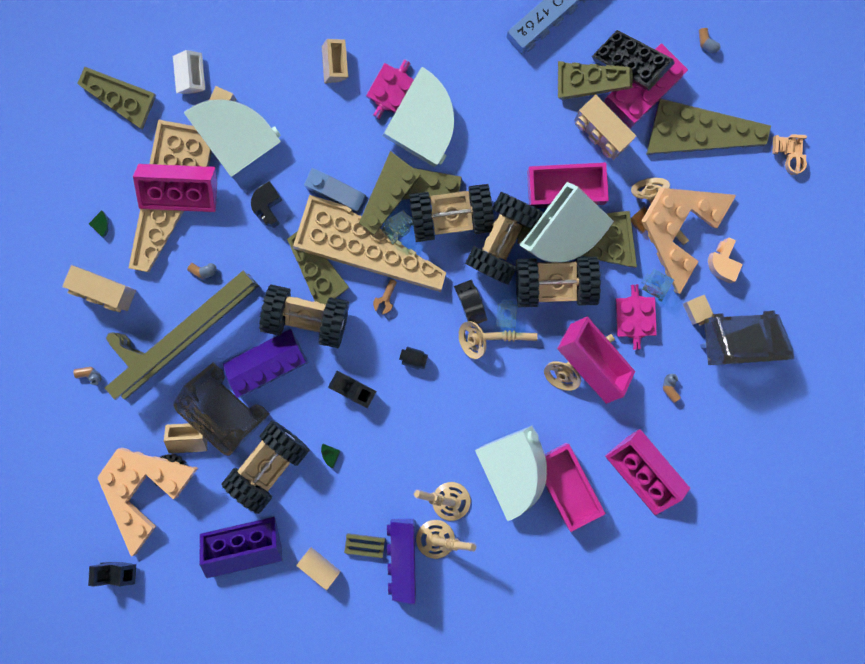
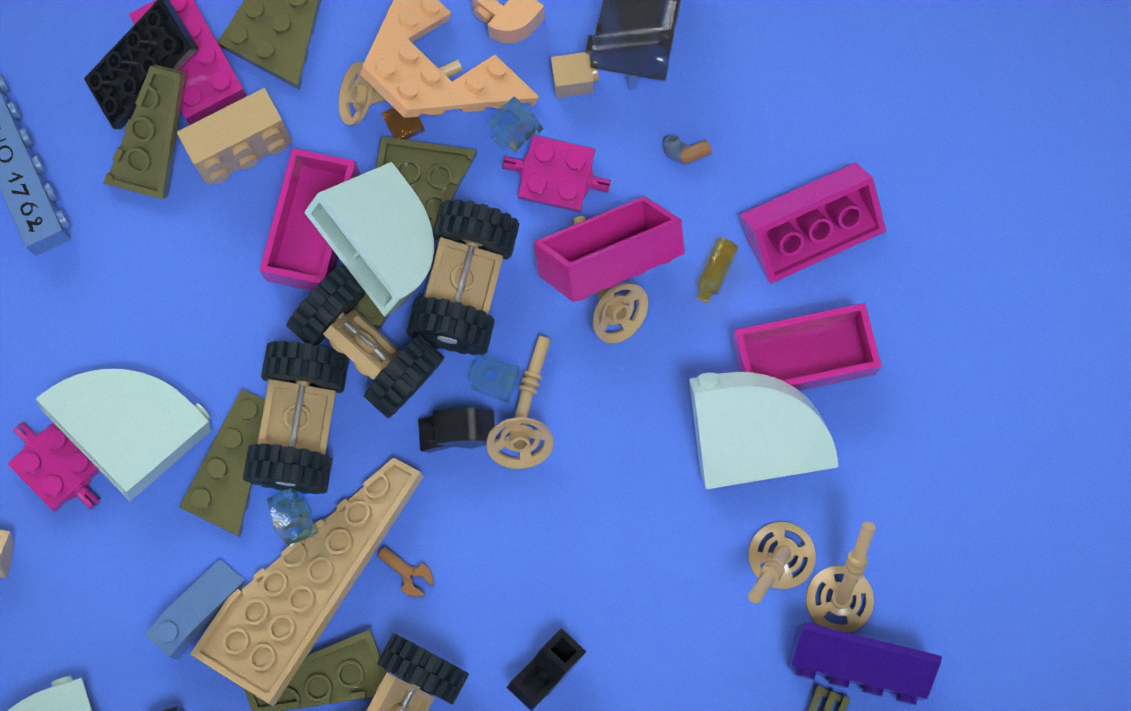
camera: 75 degrees left, 10 degrees down
olive wing [359,151,421,235] -> none
black brick [399,346,428,370] -> none
none -> clear yellow cylinder [697,238,739,303]

